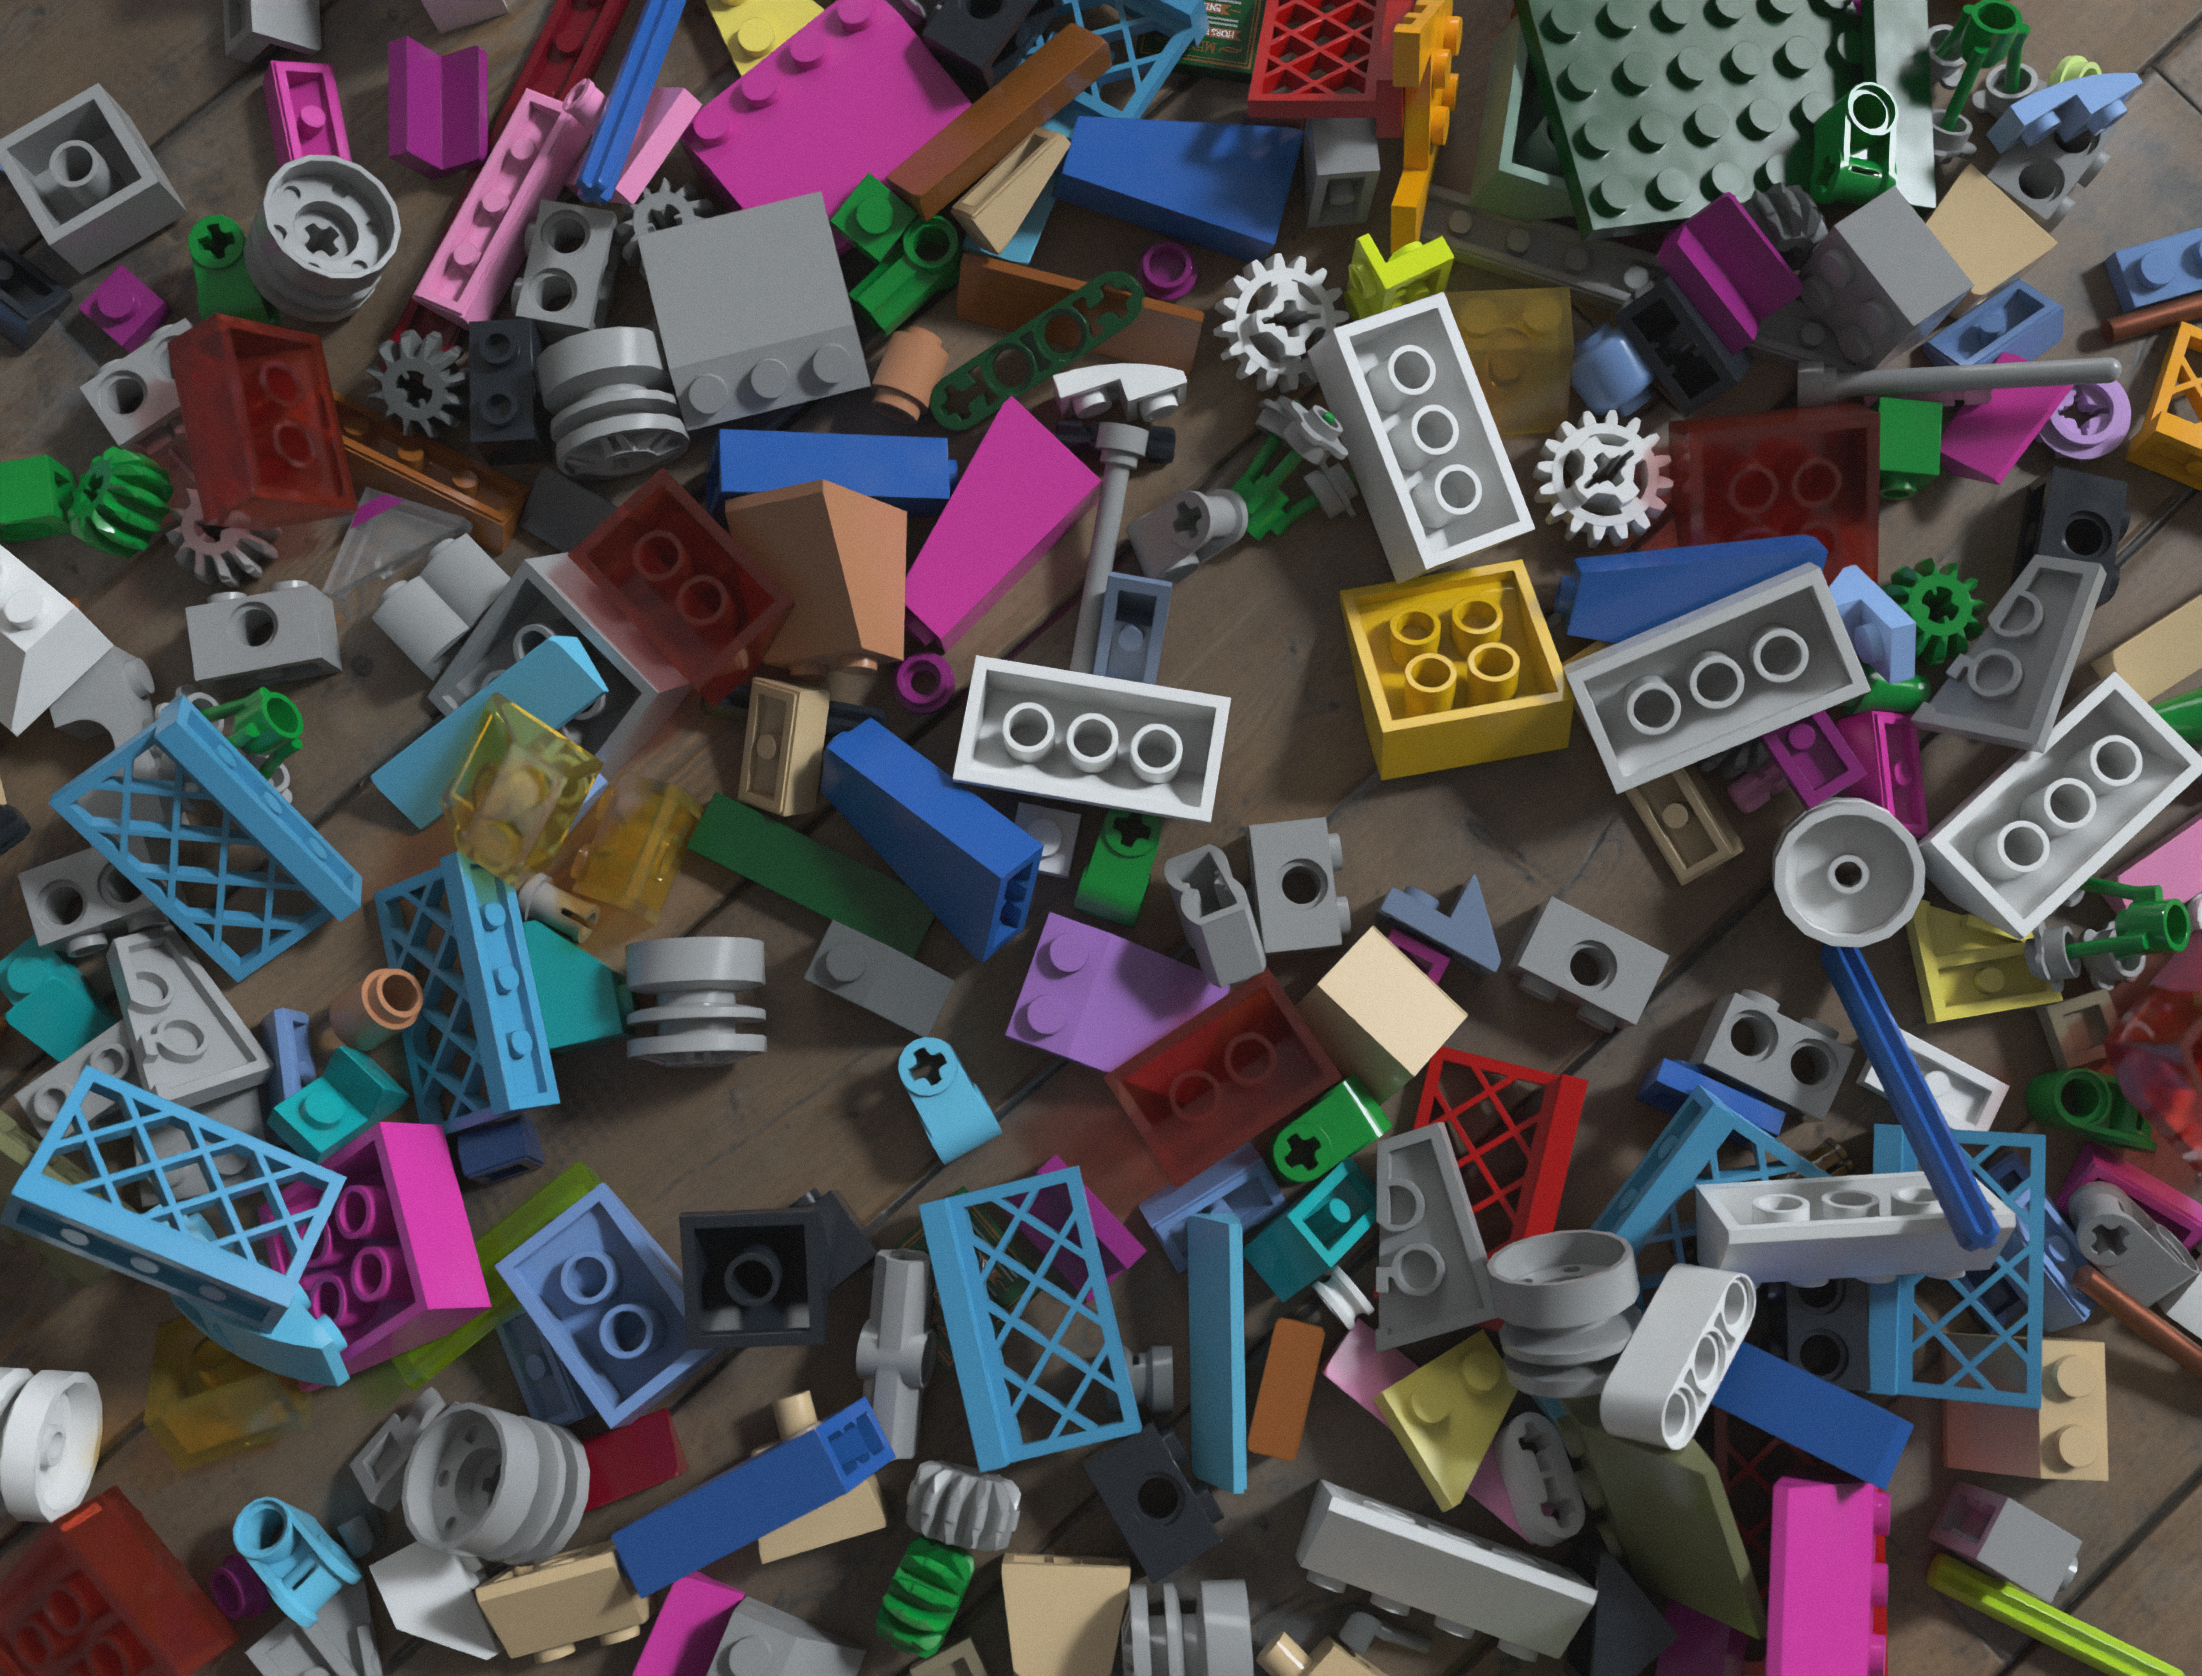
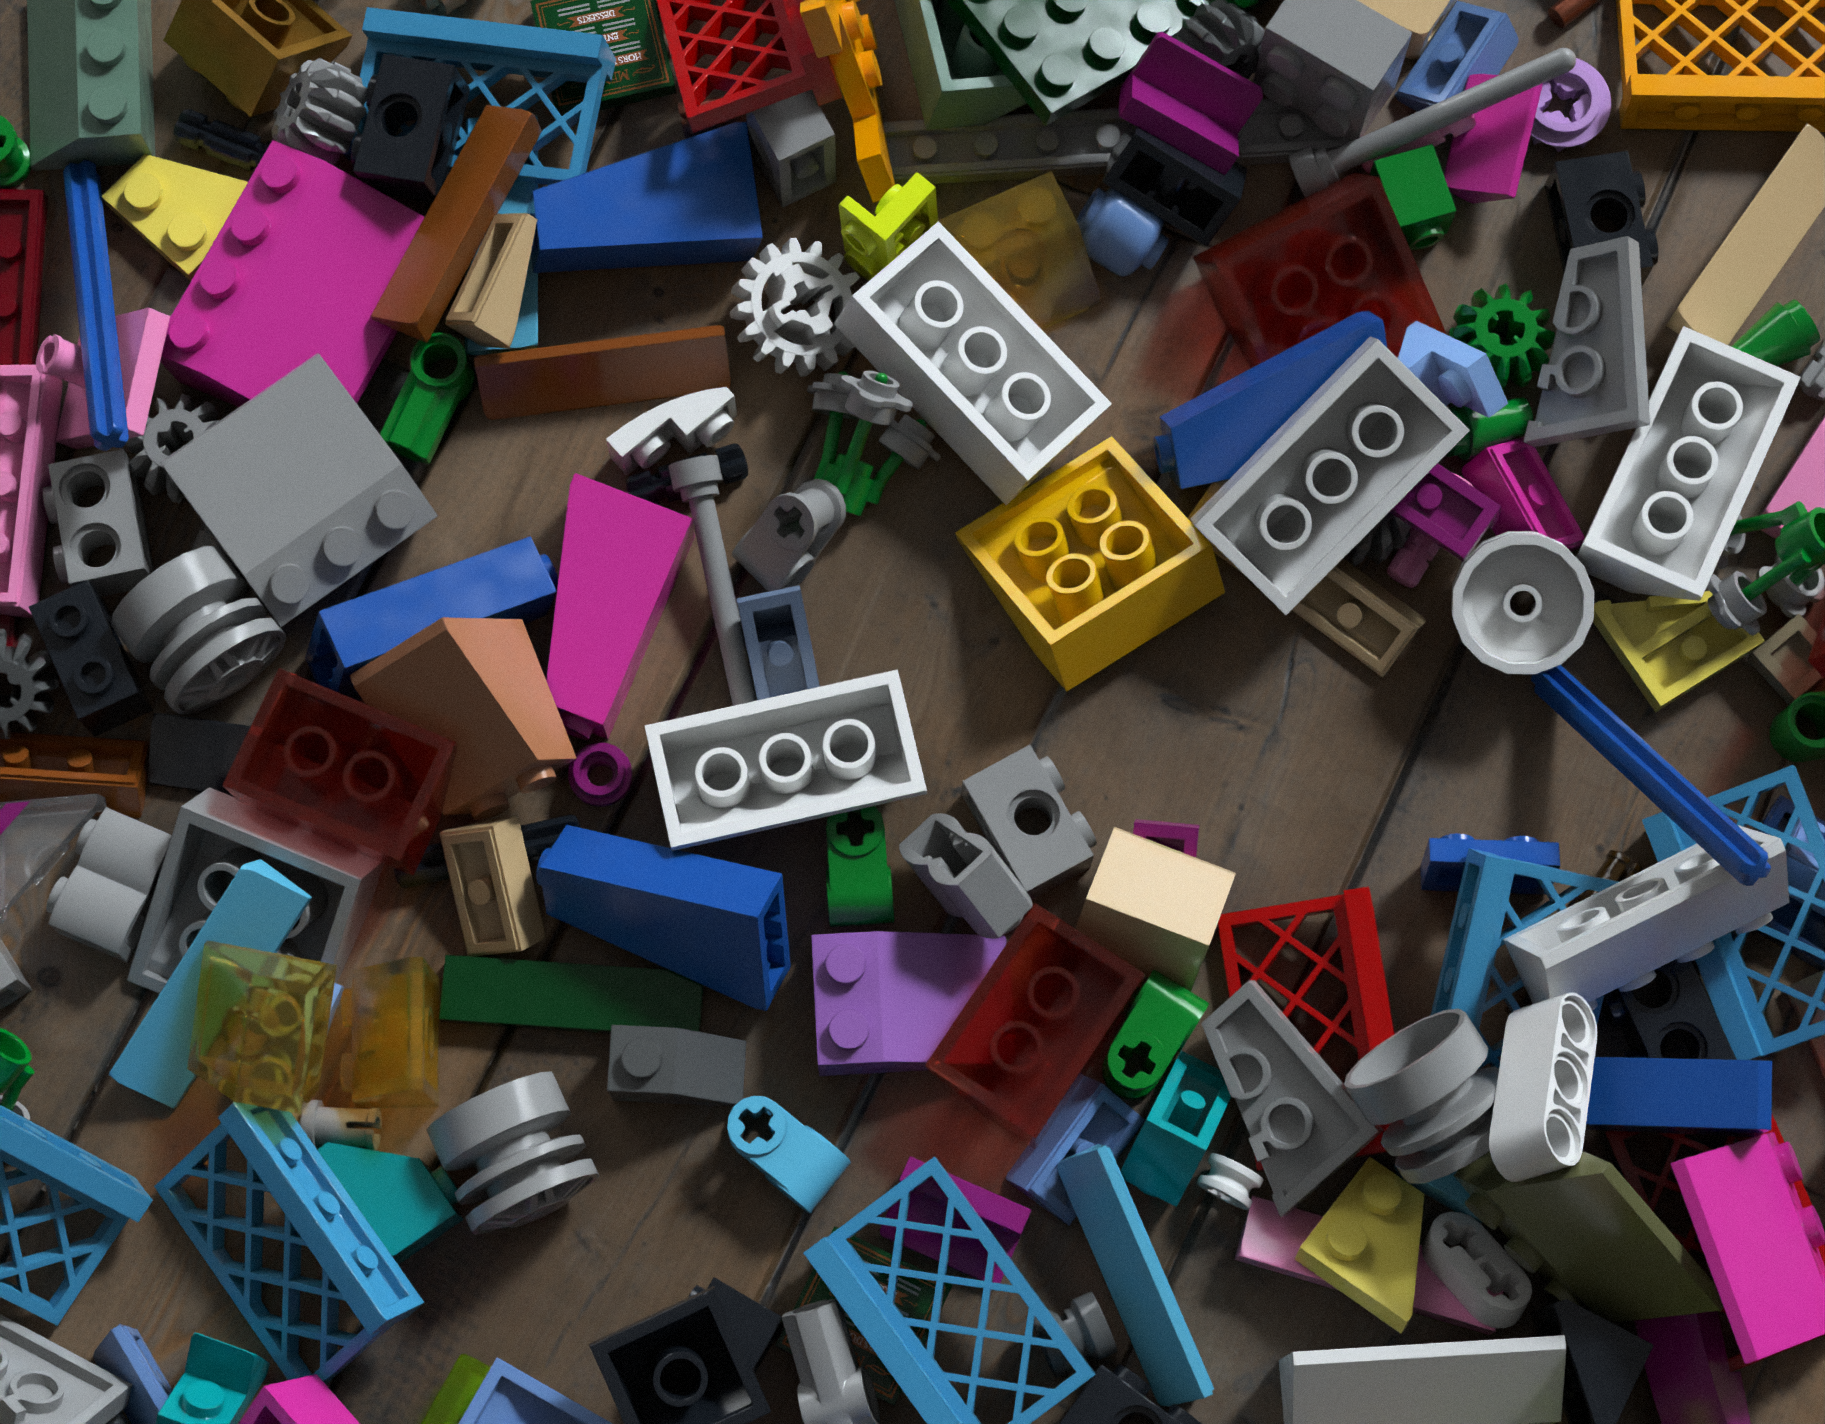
camera: 25 degrees left, 5 degrees down
nougat brick [330,968,424,1051] -> none
dark blue brick [457,1113,546,1186] -> none
green plate [830,172,918,266] -> none
nougat brick [870,326,949,425] -> none
dark green beam [930,271,1145,430] -> none
white plate [1014,802,1081,879] -> none
magenta plate [1136,241,1197,303] -> none
dark orange slope [1247,1317,1325,1462] -> none
sand blue slope [1373,874,1502,978] -> none
light grey brick [1507,896,1669,1033] -> none
white gear [1532,410,1673,548] -> none
light grey brick [1689,989,1855,1123] -> none
white plate [1856,1028,2010,1131] -> none

